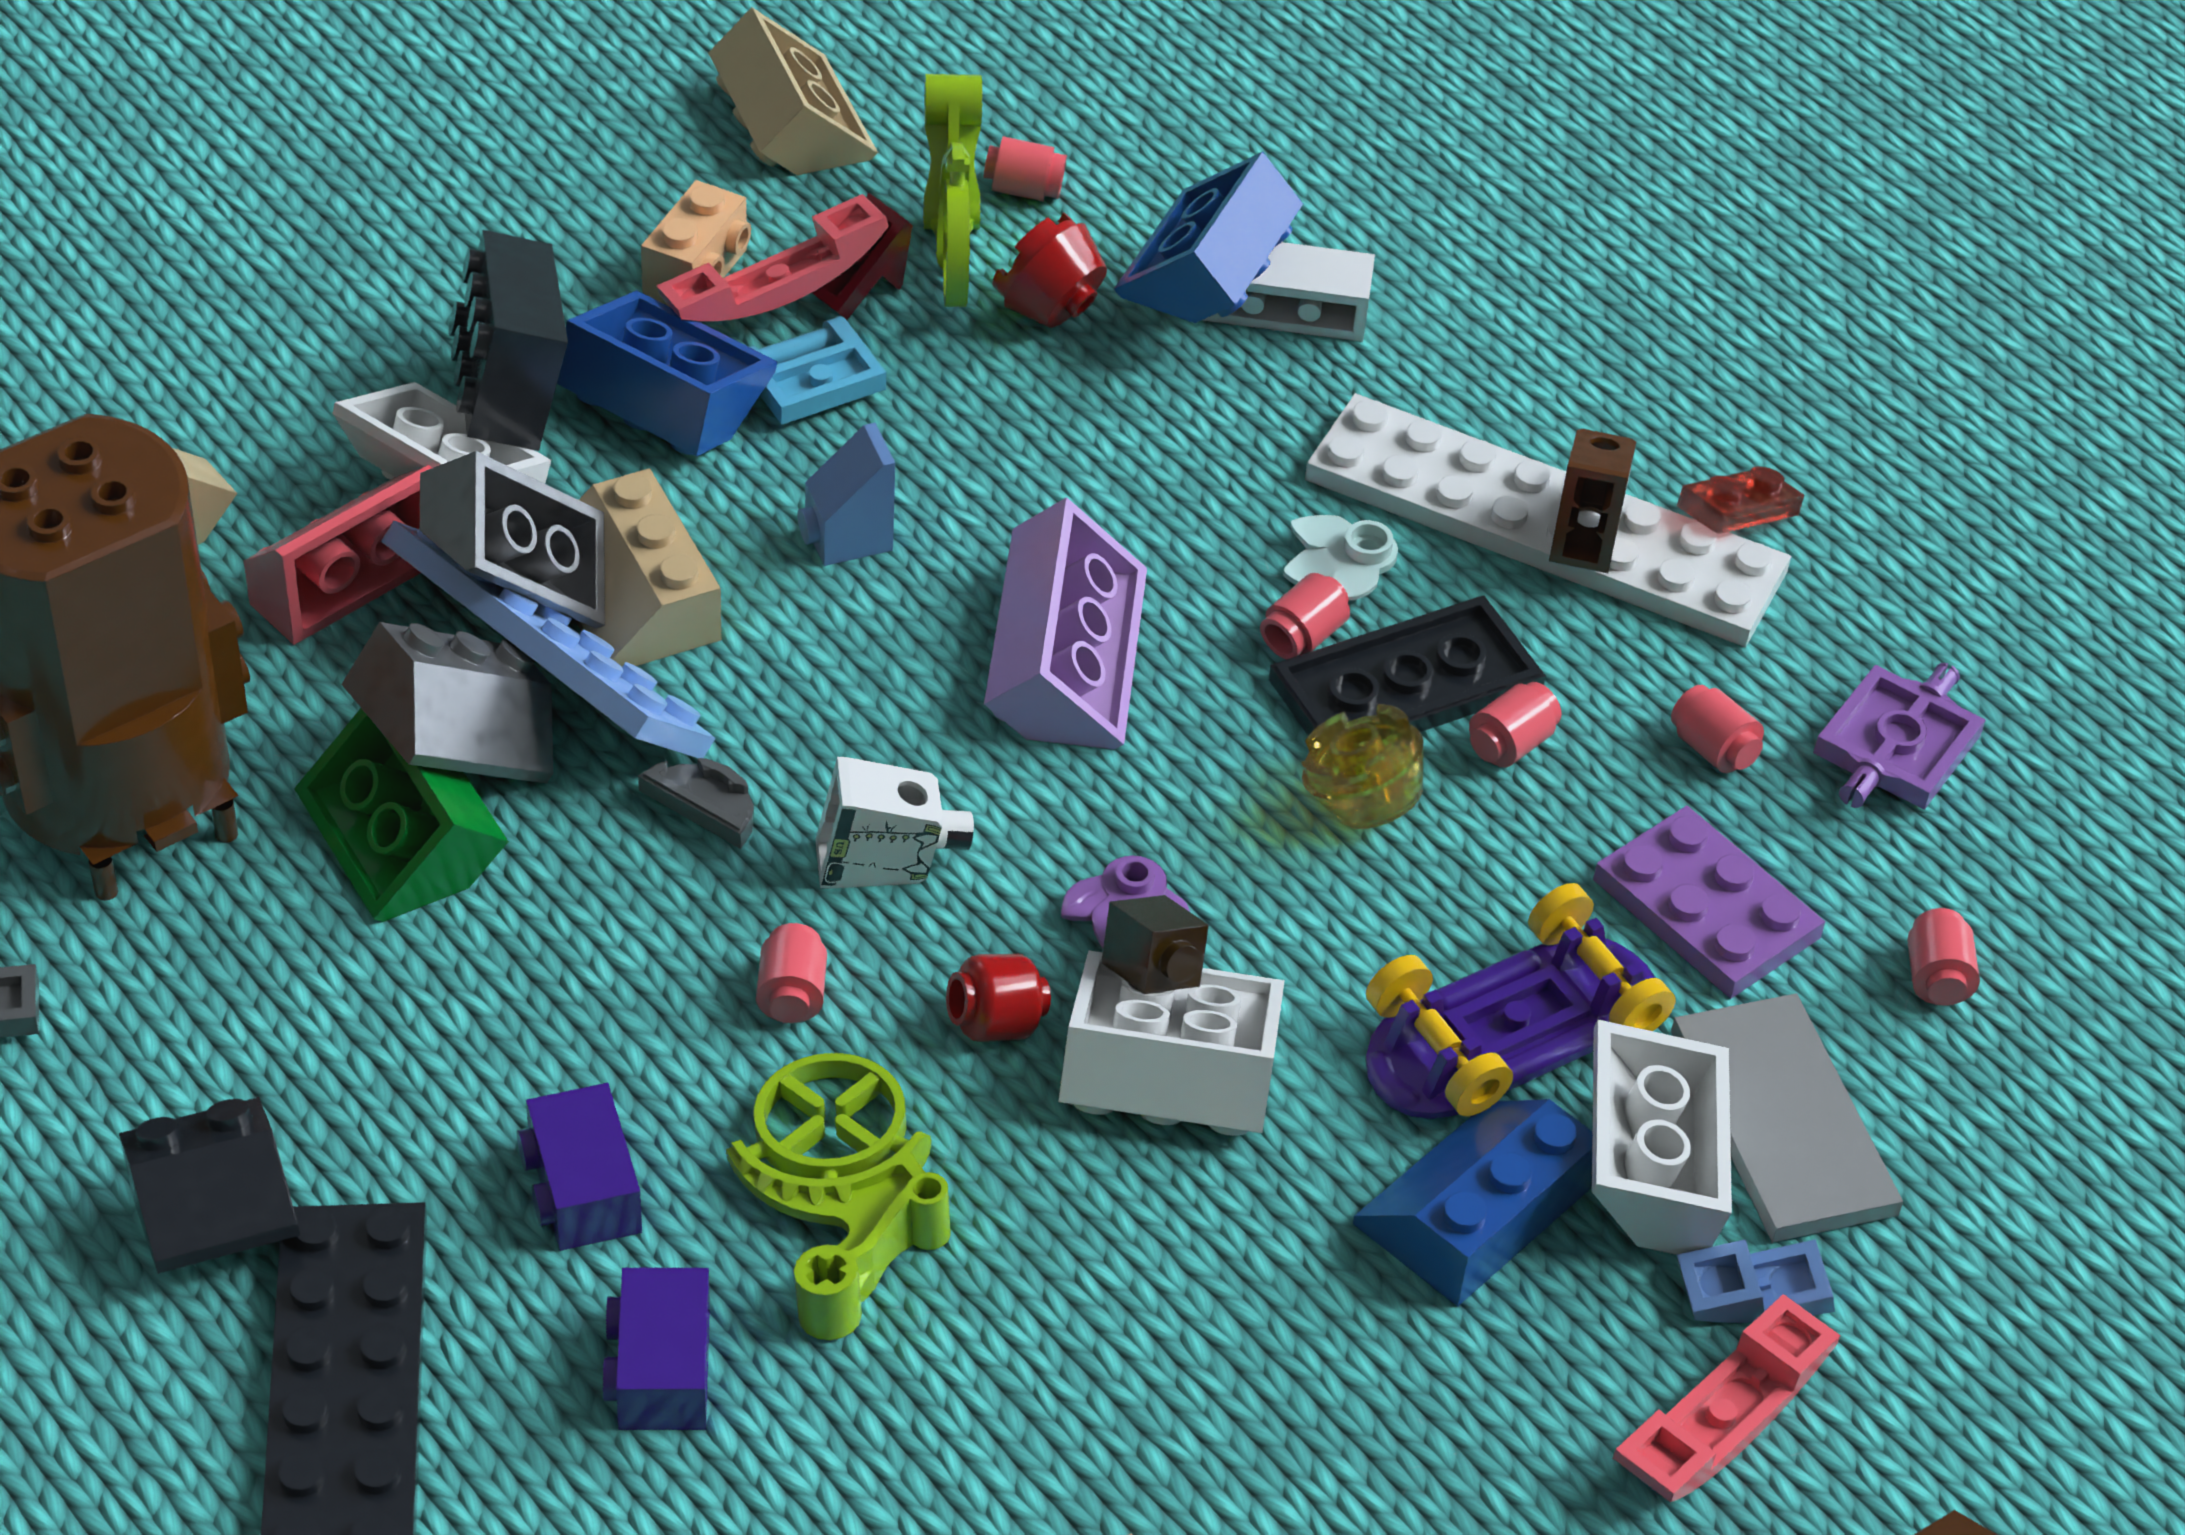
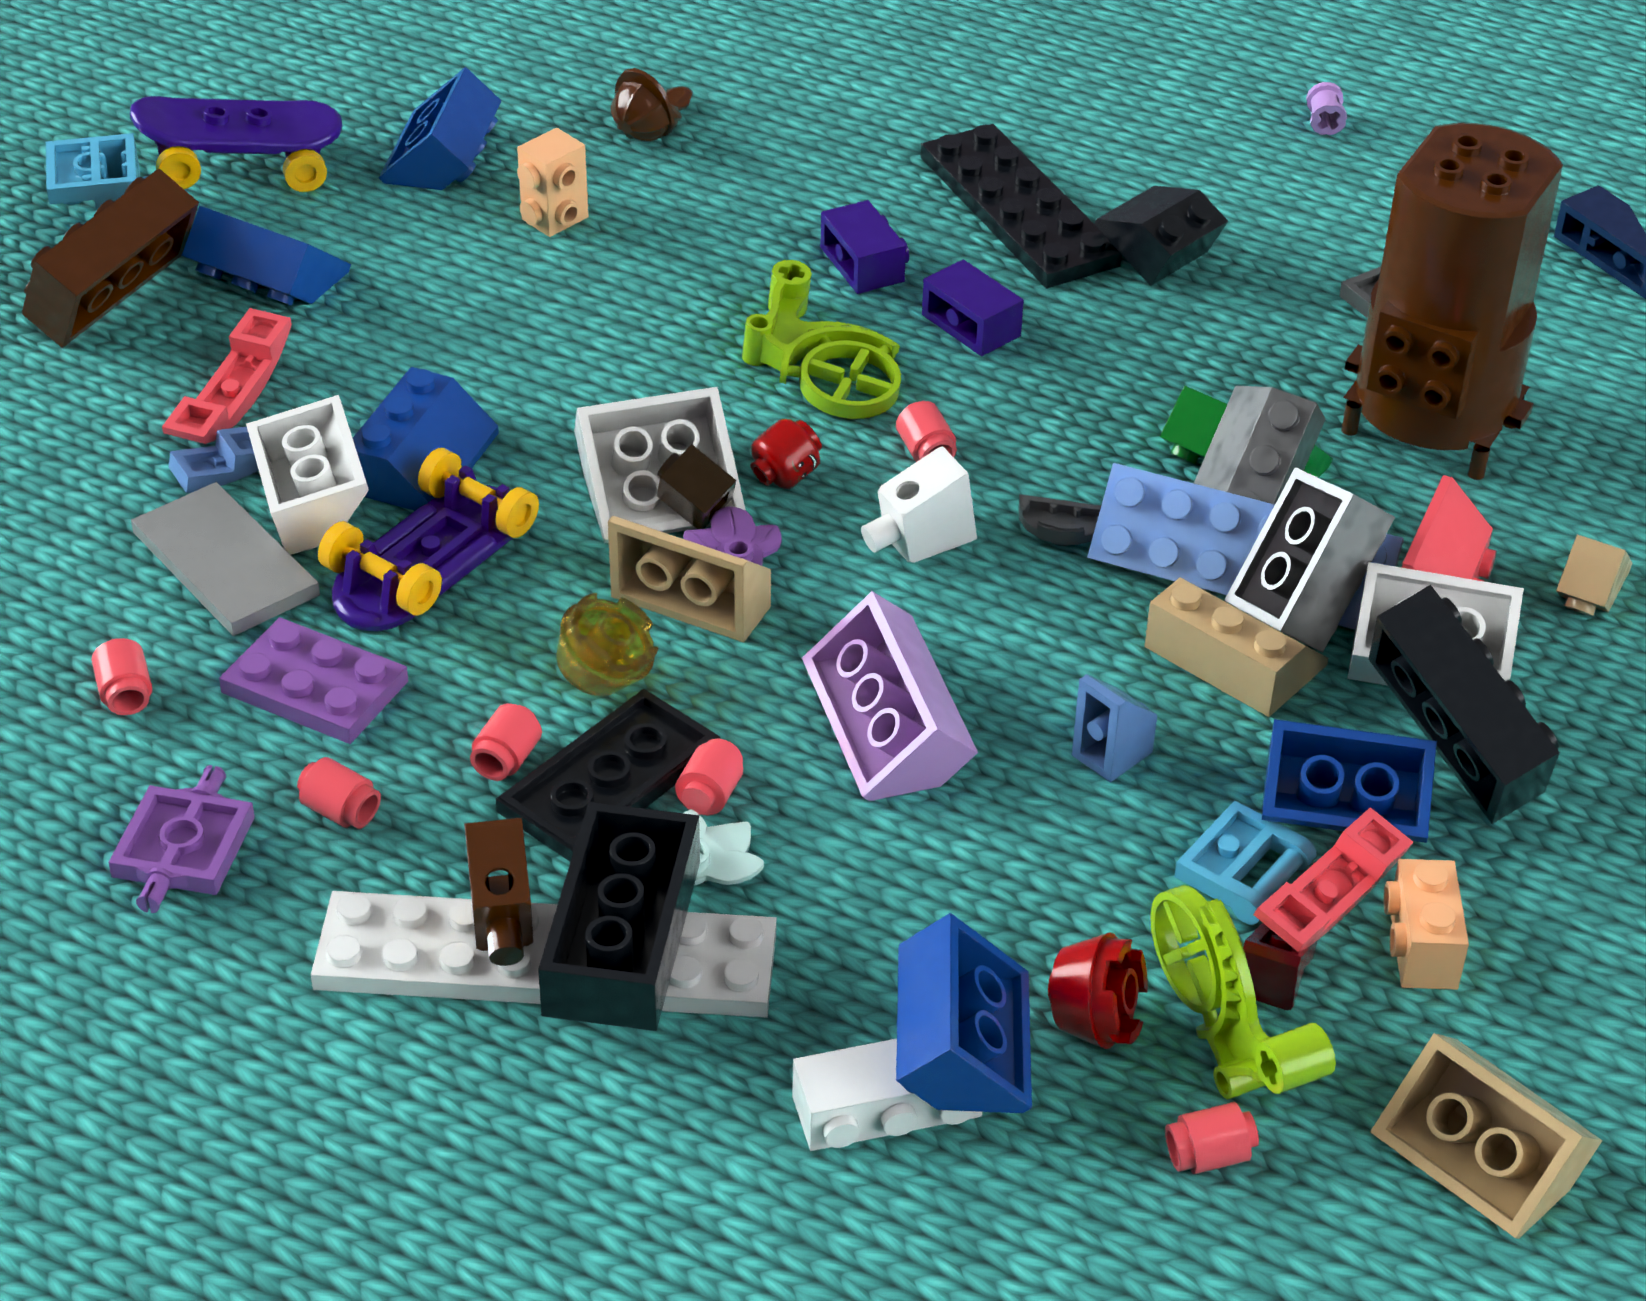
camera: 160 degrees right, 5 degrees down
clear red plate [1677,467,1805,534] -> none
none -> black brick [538,802,700,1031]
none -> tan slope [608,516,771,643]

